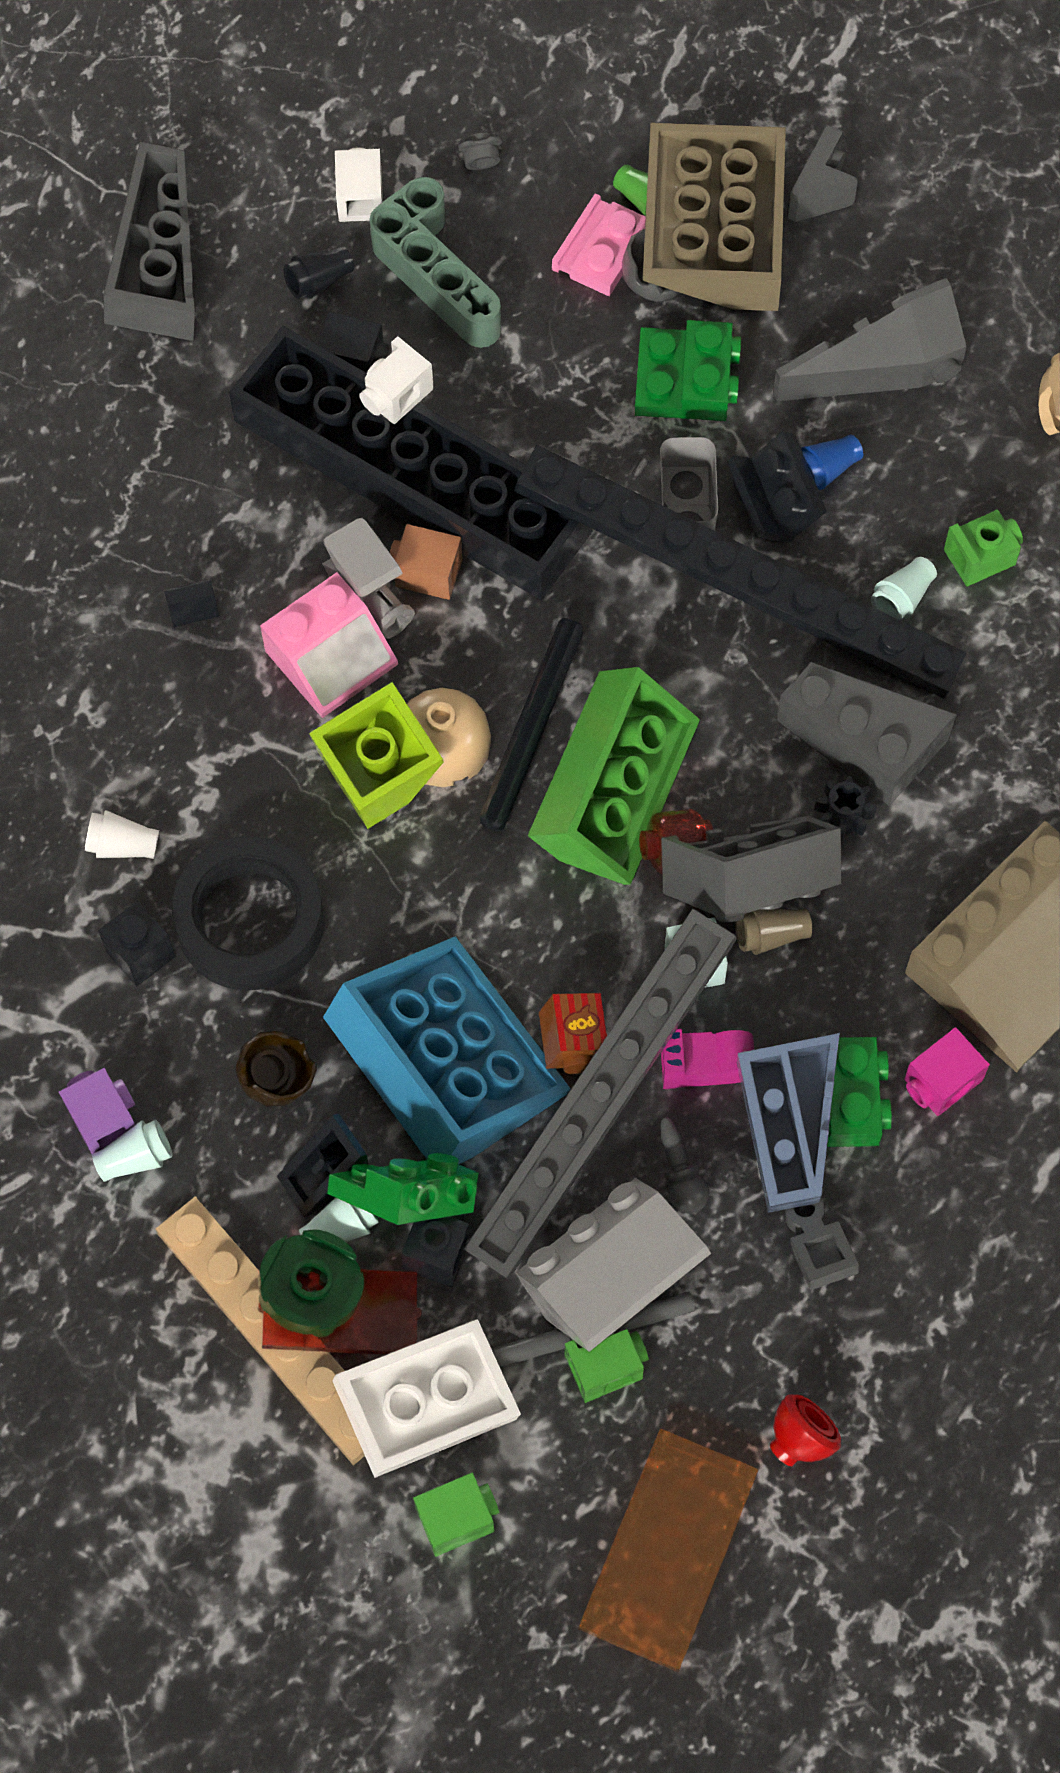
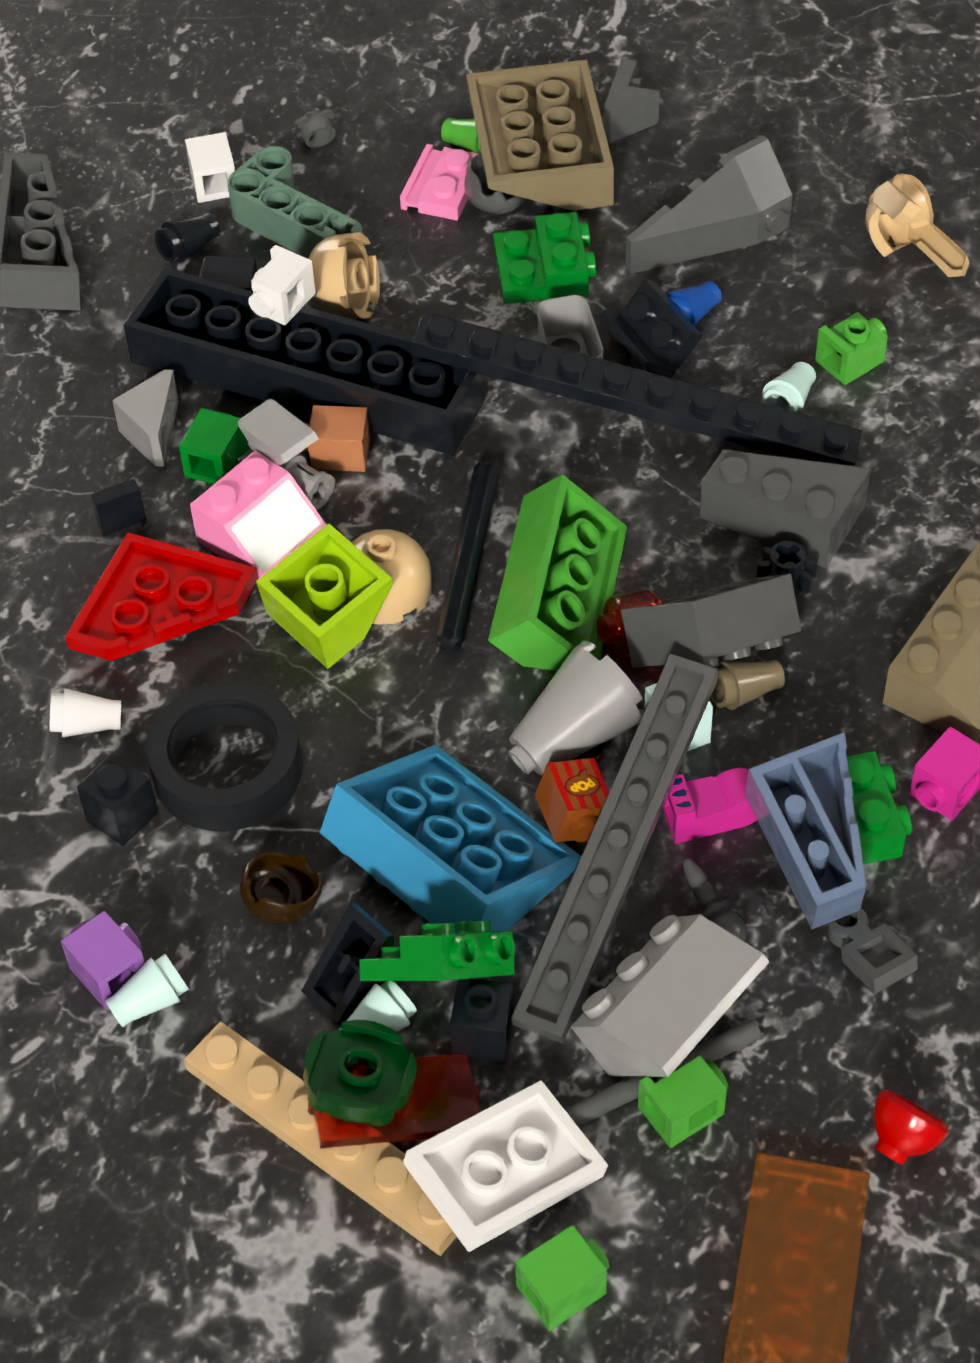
camera: 10 degrees left, 15 degrees down
none -> red plate [65,532,258,661]
none -> light grey slope [112,370,179,467]
none -> green brick [179,408,248,484]
none -> tan cylinder [308,232,380,320]
none -> light grey cone [508,640,646,776]

